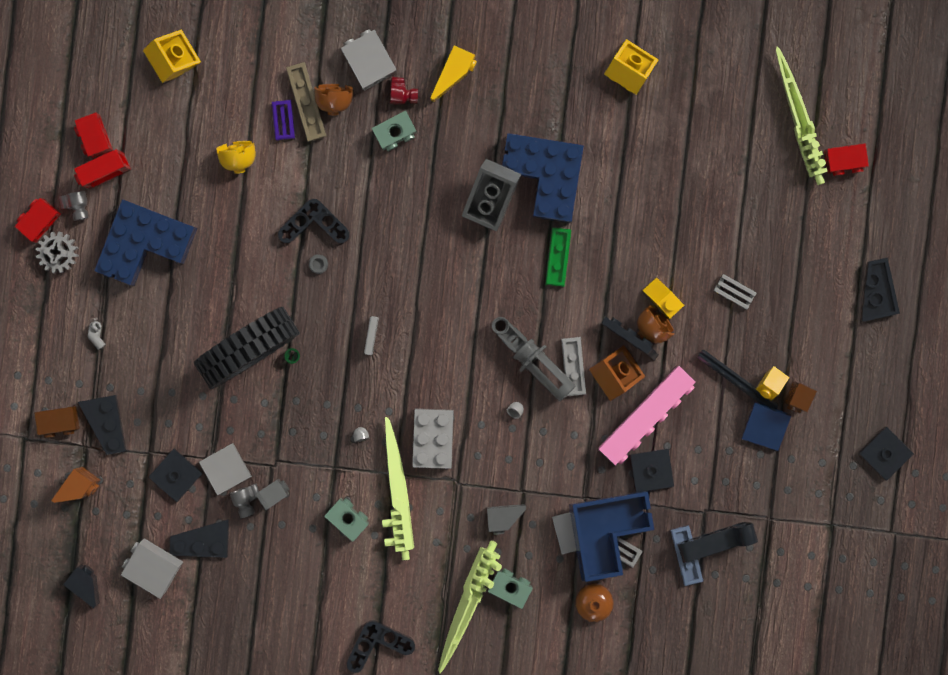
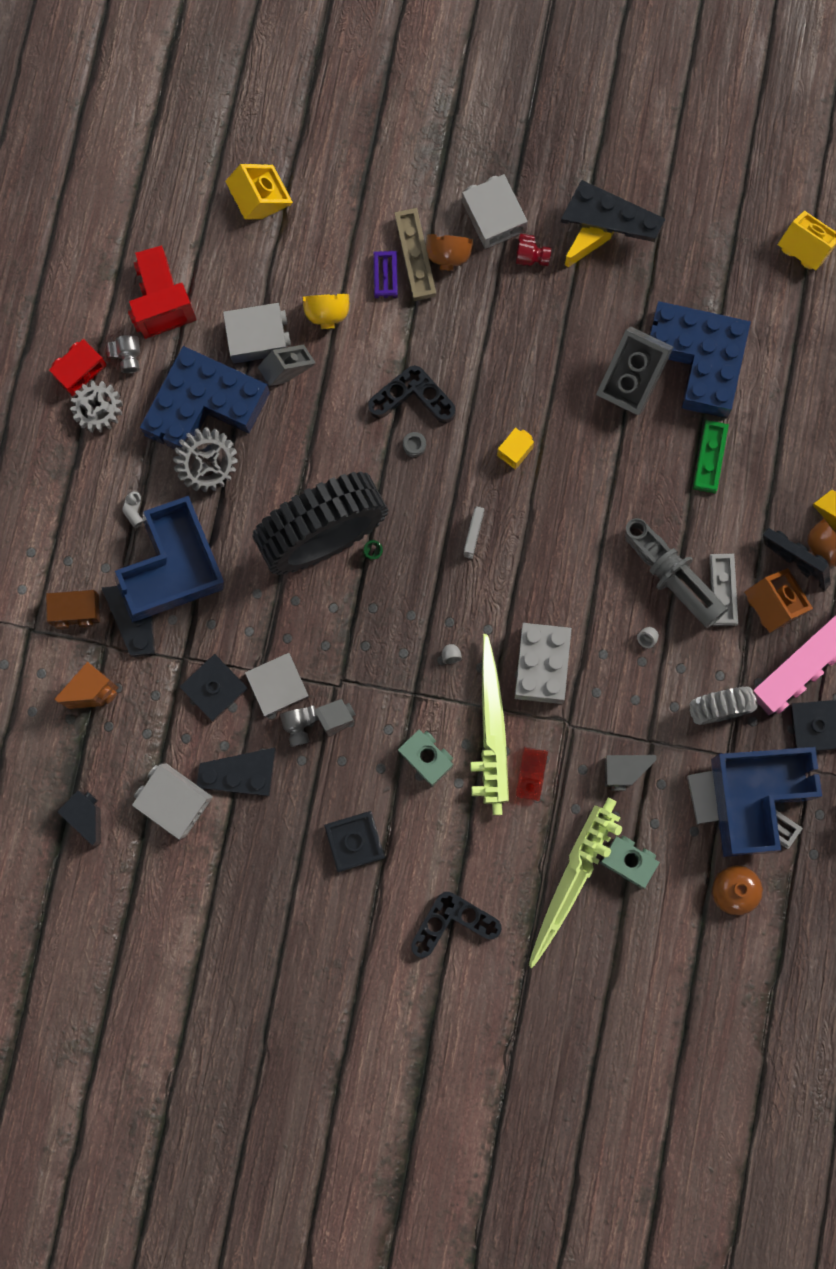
camera: 10 degrees right, 10 degrees down
sand green brick [372,111,417,151] -> none
none -> dark blue piece [115,496,224,623]
none -> light grey gear [173,428,238,492]
none -> light grey brick [223,303,291,364]
none -> dark grey slope [258,345,316,386]
none -> black plate [324,811,385,873]
none -> yellow brick [497,427,534,470]
none -> clear red slope [515,746,548,801]
none -> black wing [560,180,666,242]
none -> light grey gear [689,687,757,725]

